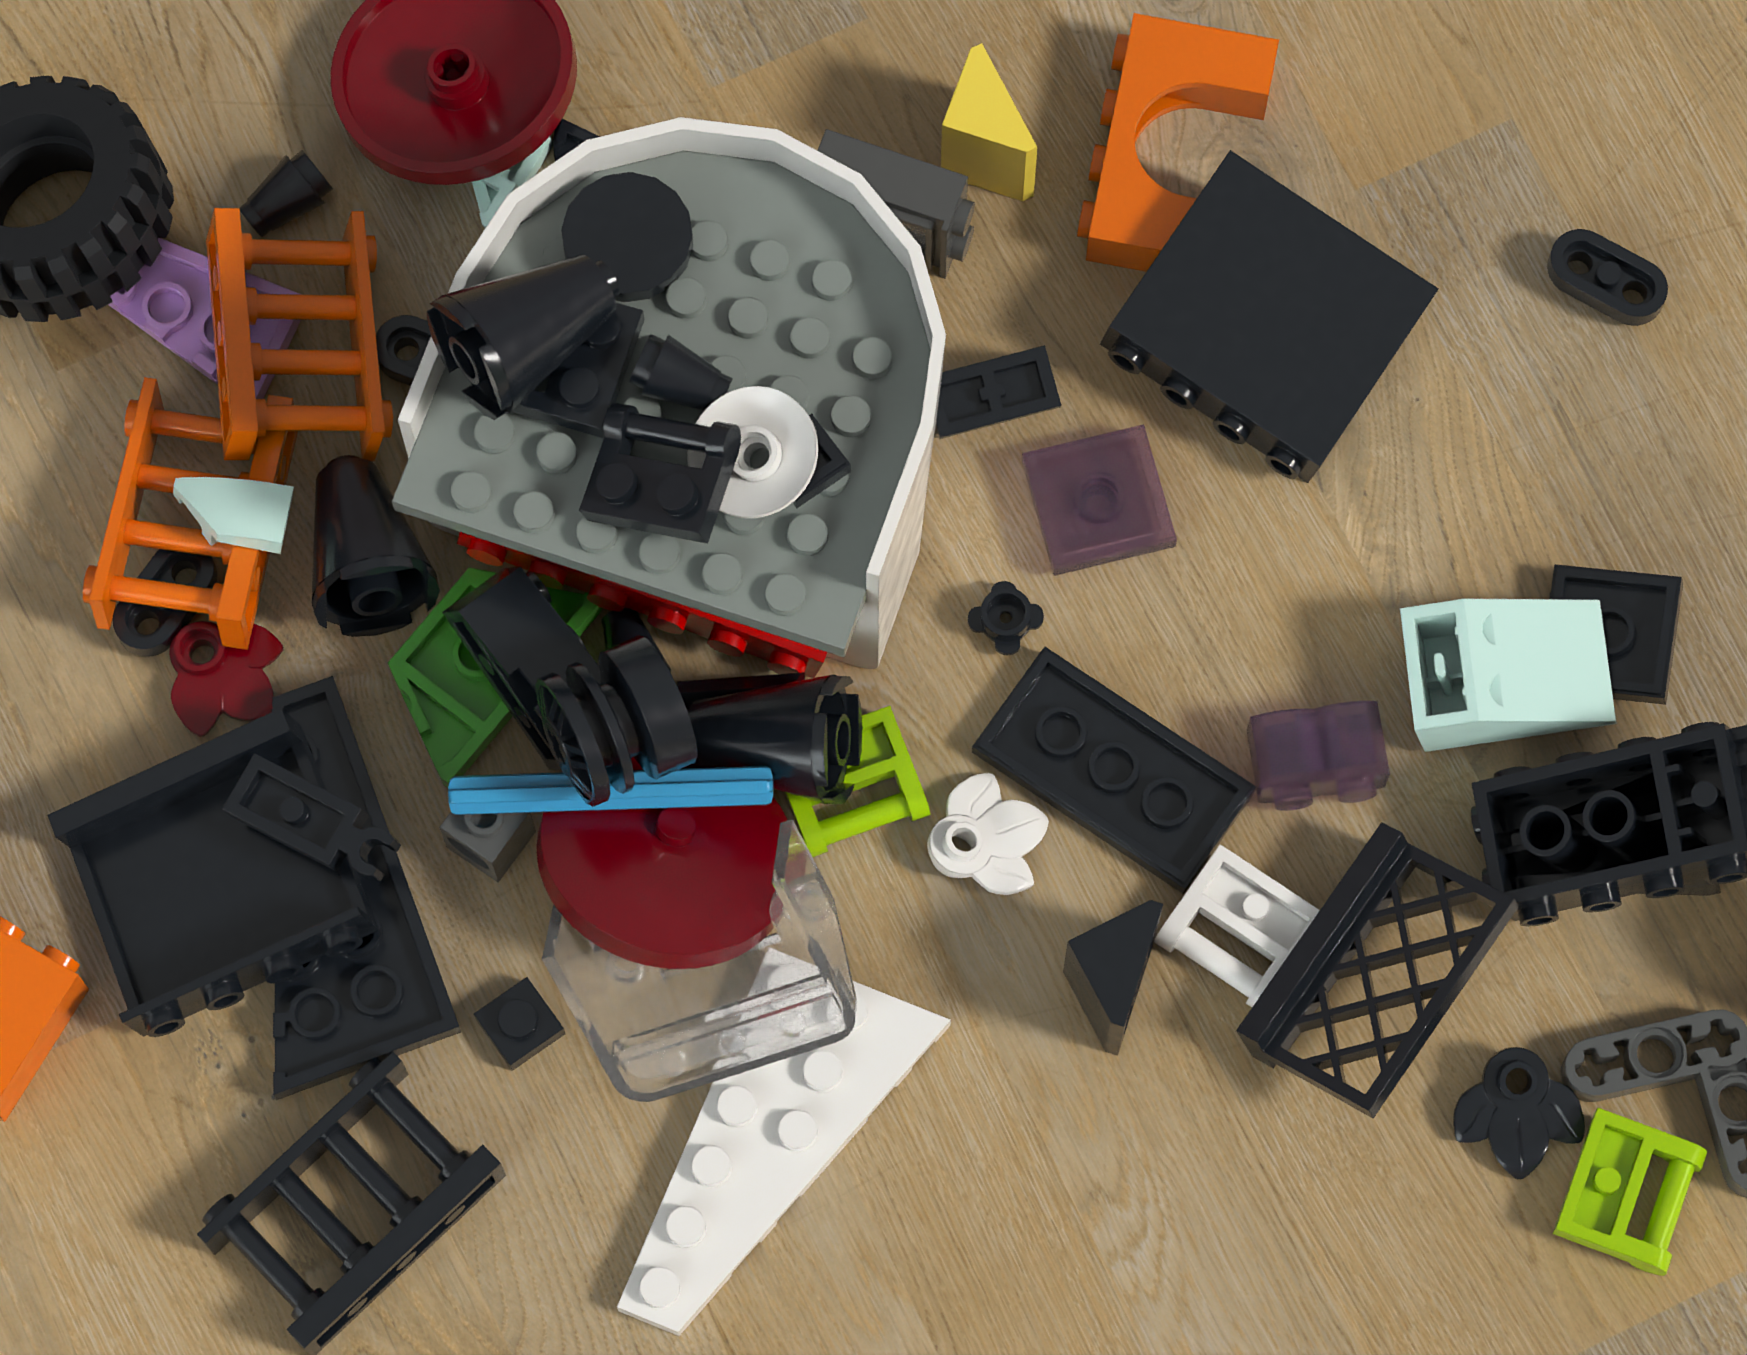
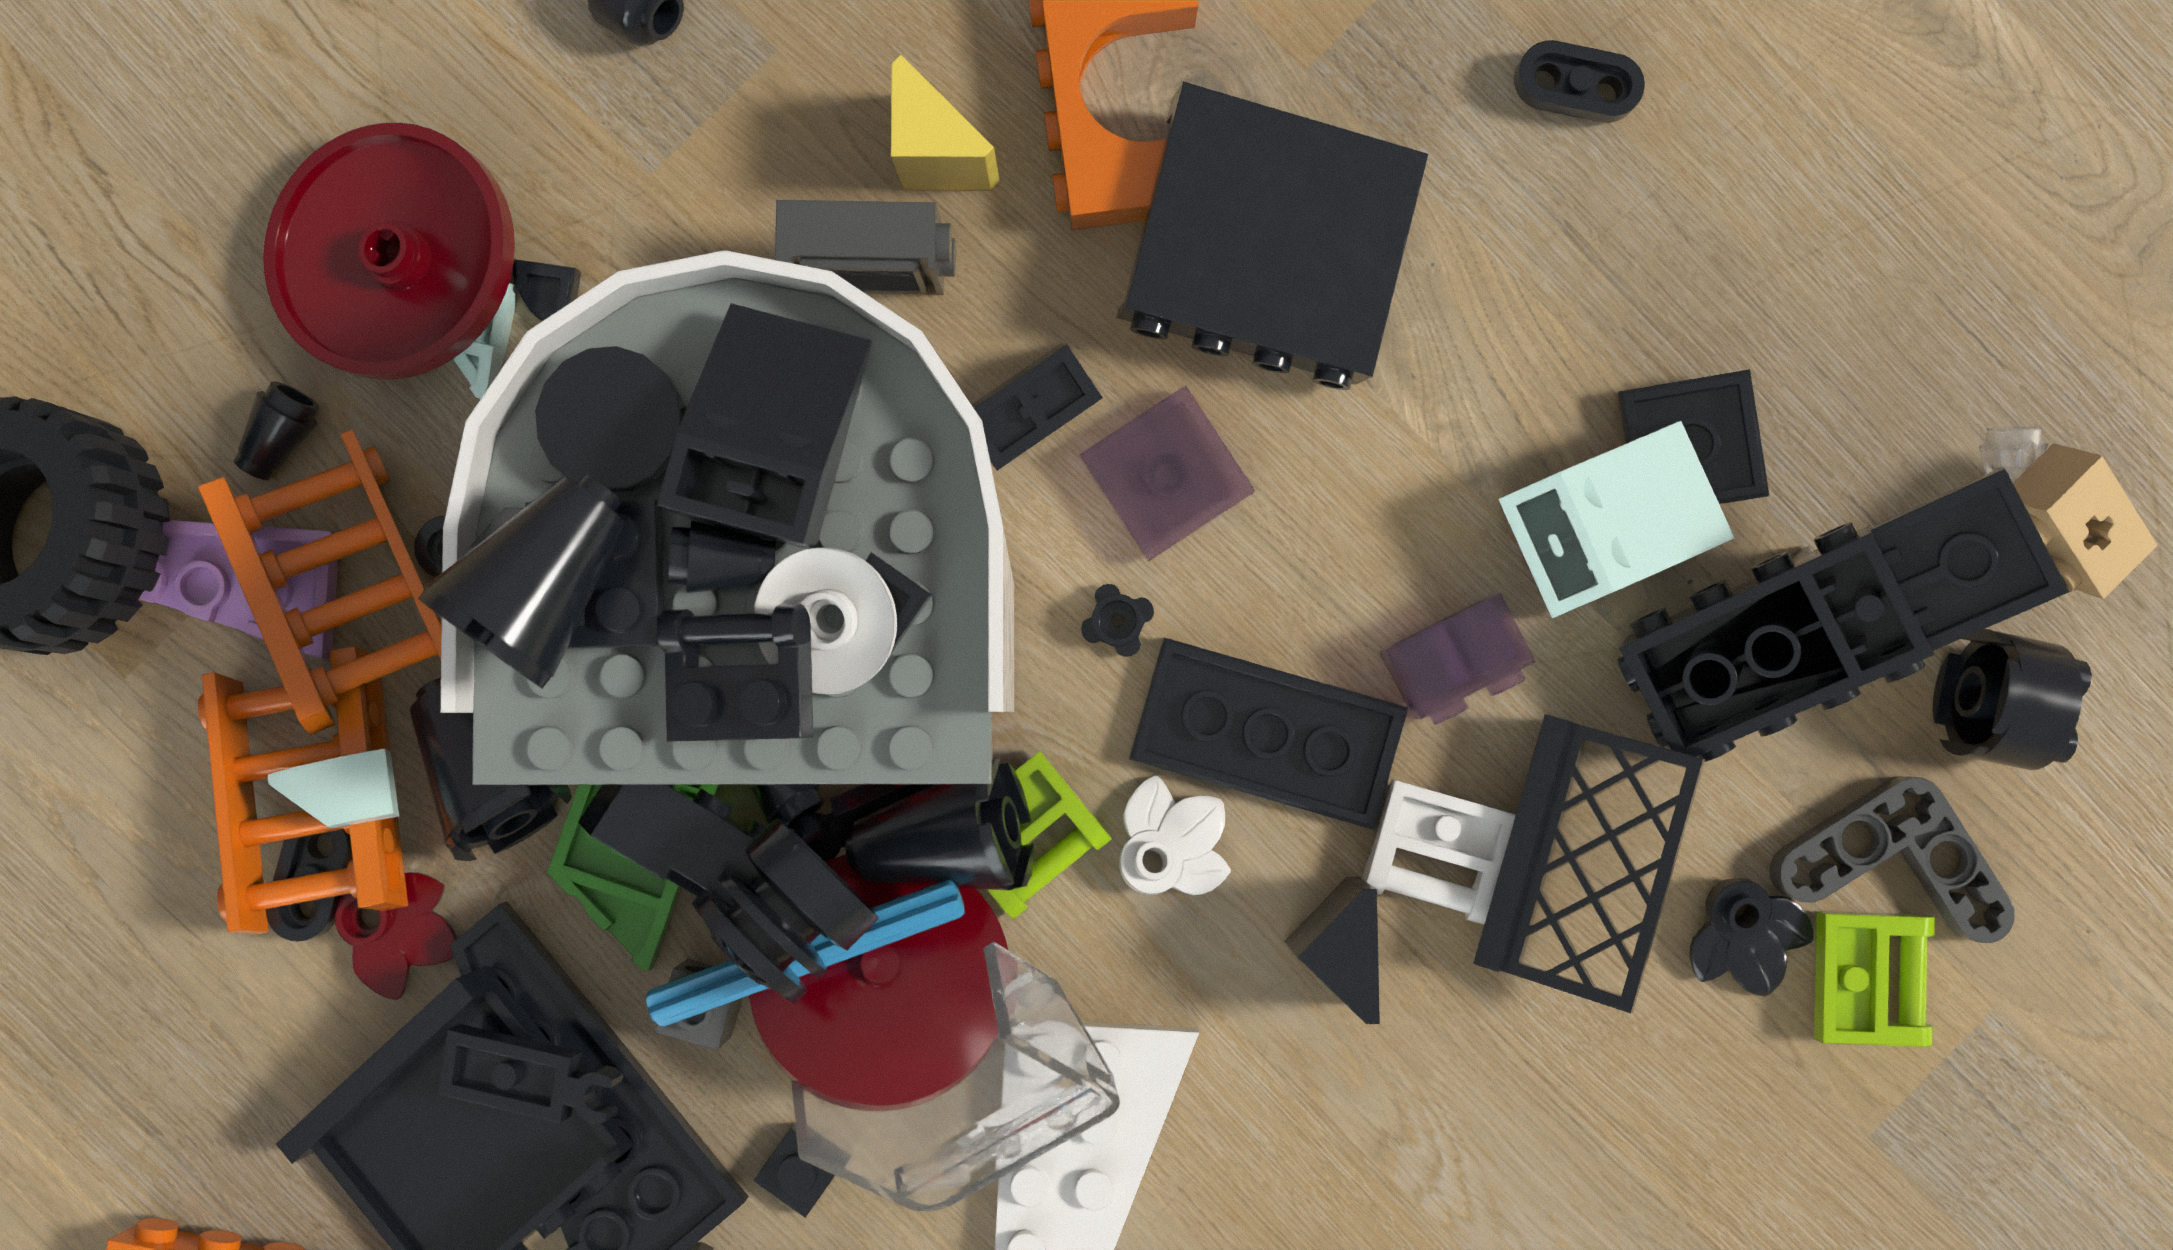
camera: 20 degrees left, 15 degrees up
none -> black slope [657,303,872,549]

